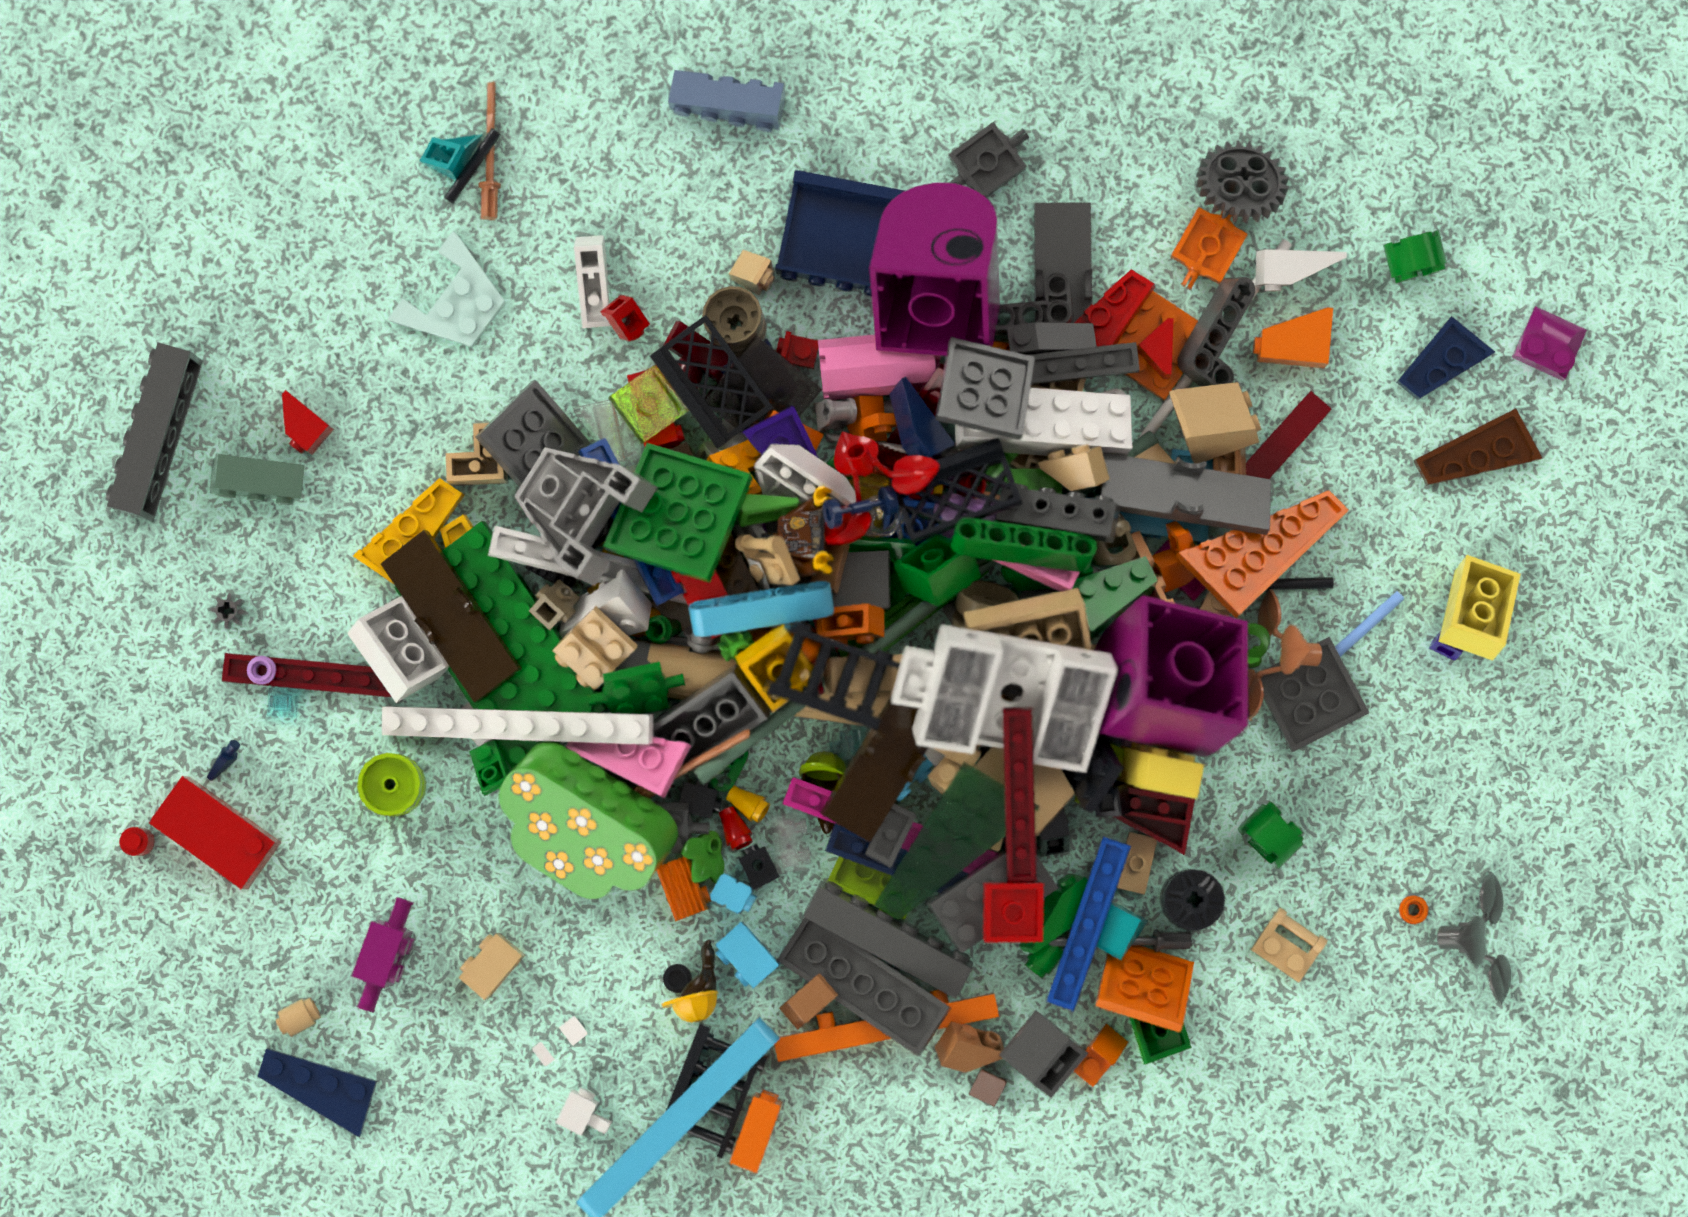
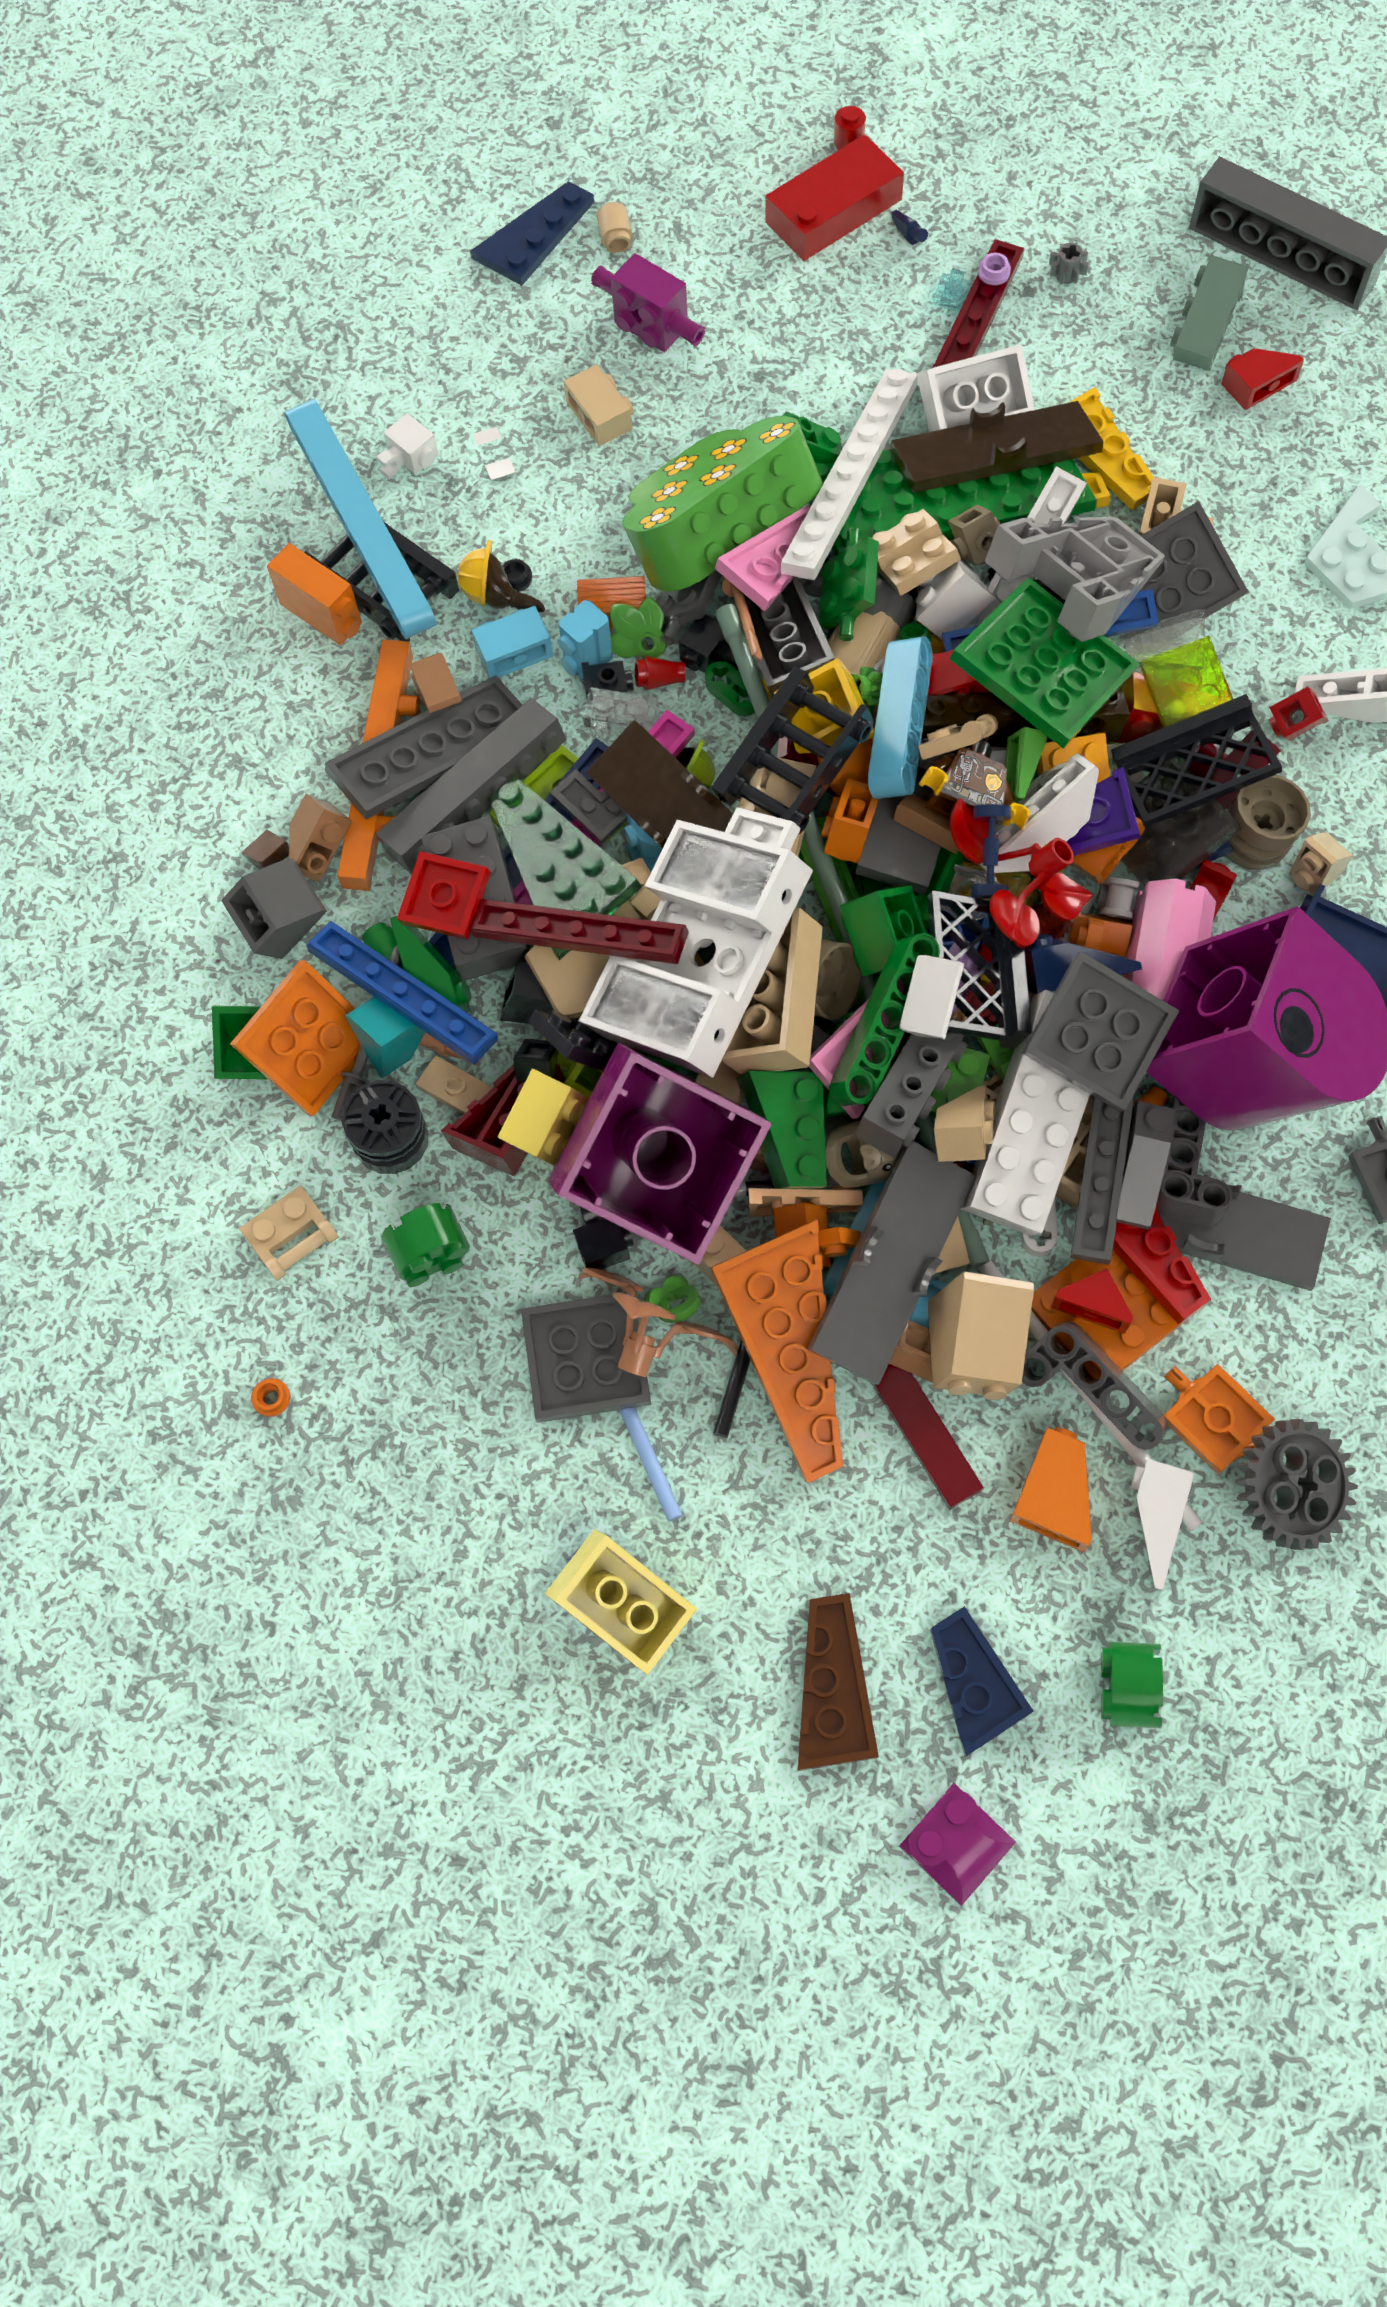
camera: 105 degrees right, 15 degrees down
lime wheel [357,753,427,817] -> none
yellow cone [726,785,770,823] -> none
orange slope [1074,1024,1129,1087] -> none
dark grey plant [1437,871,1511,1005] -> none
none -> white slope [900,955,964,1039]

